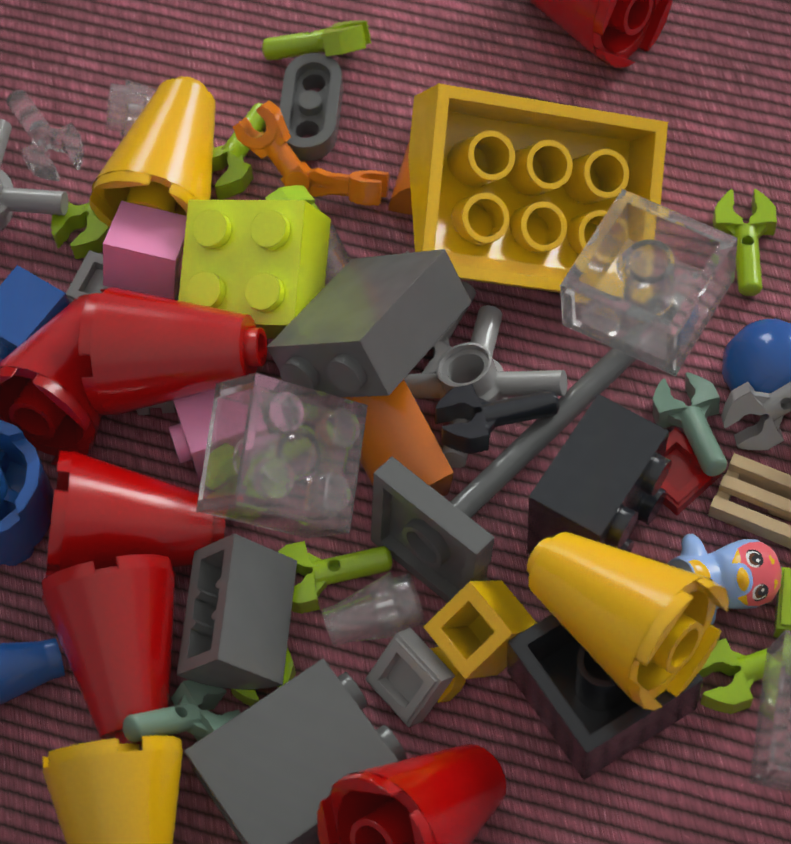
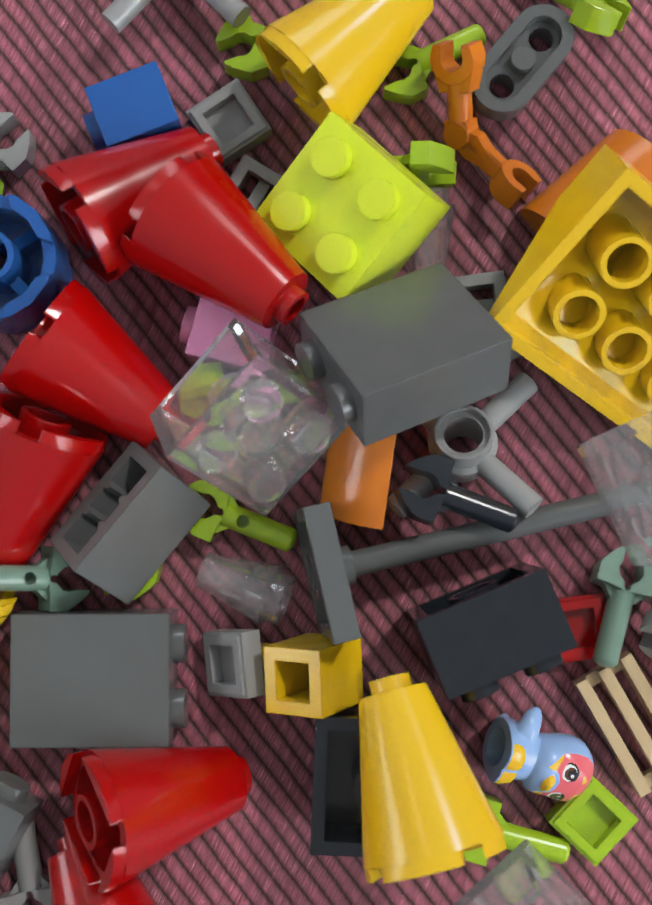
camera: 30 degrees right, 25 degrees up
bright pink brick [103,201,187,300] -> none

